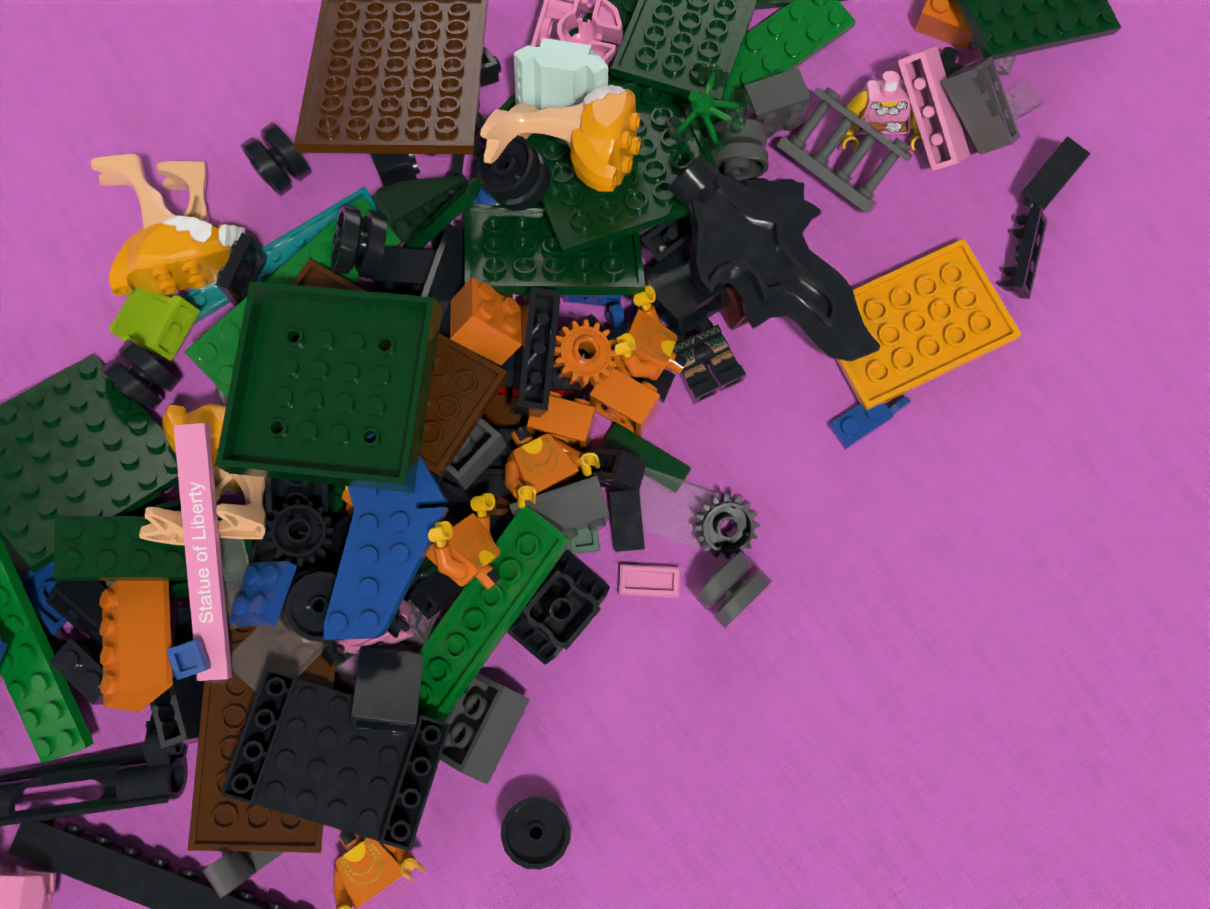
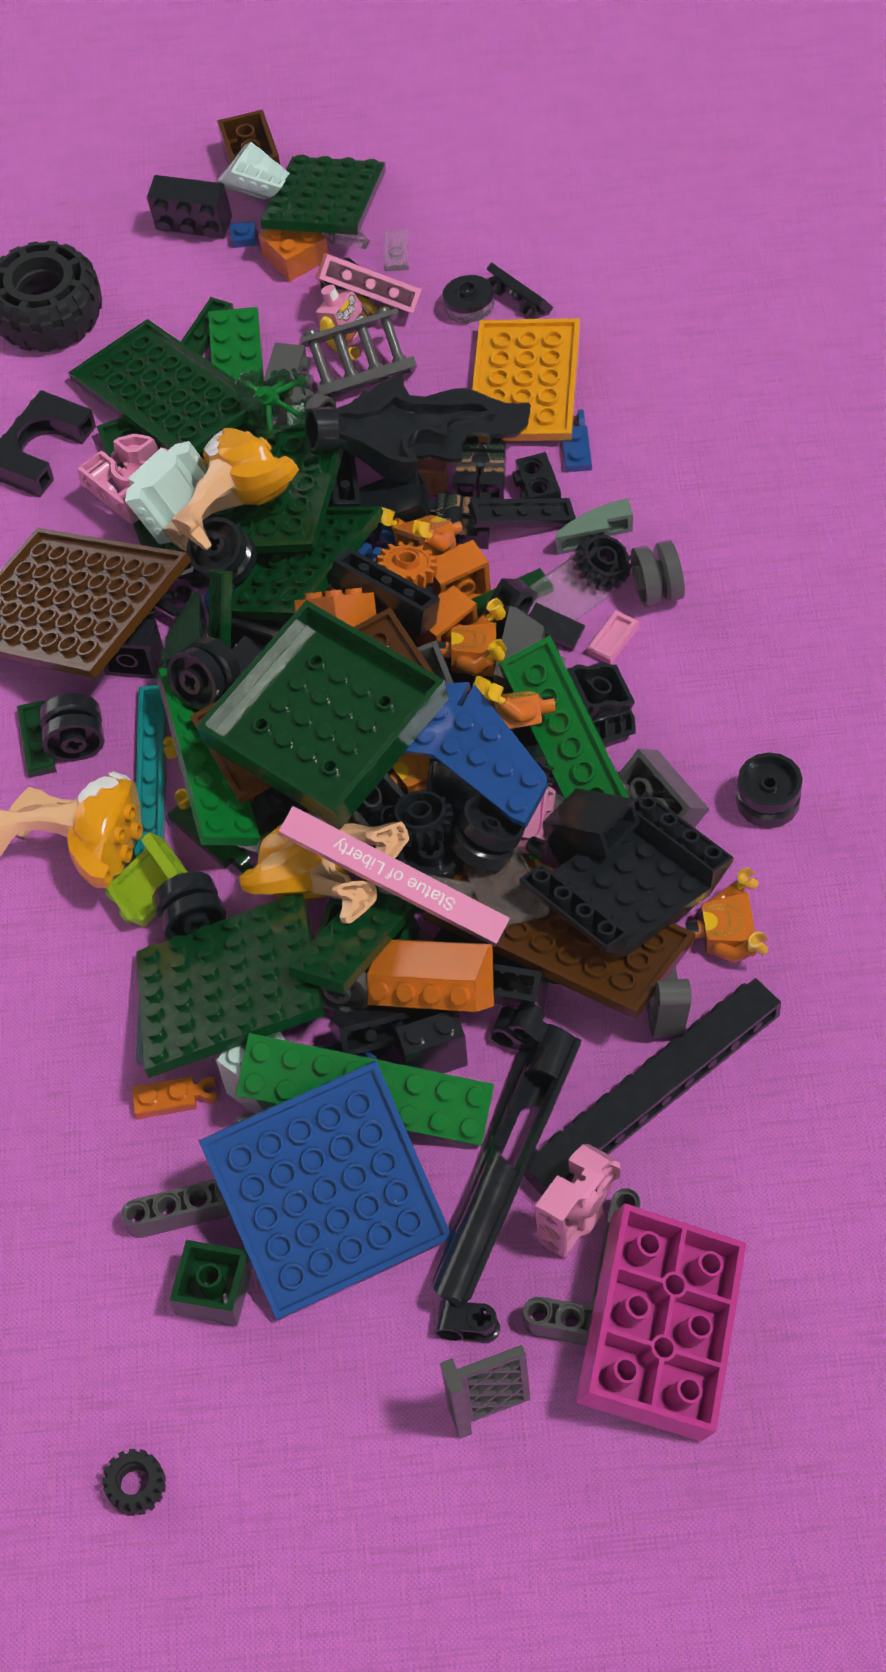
camera: 55 degrees left, 20 degrees down
blue plate [166,638,211,680] -> none
black plate [216,233,268,306] -> none
blue plate [229,561,297,626] -> none
dark grey wedge [941,57,1020,155] -> none
black slope [1020,136,1091,211] -> none
none -> dark green tile [17,700,57,778]
none -> black piece [443,275,494,323]
none -> black hips [452,435,507,499]
none -> black plate [468,498,576,528]
none -> black brick [512,452,561,499]
none -> sand green slope [555,498,633,555]

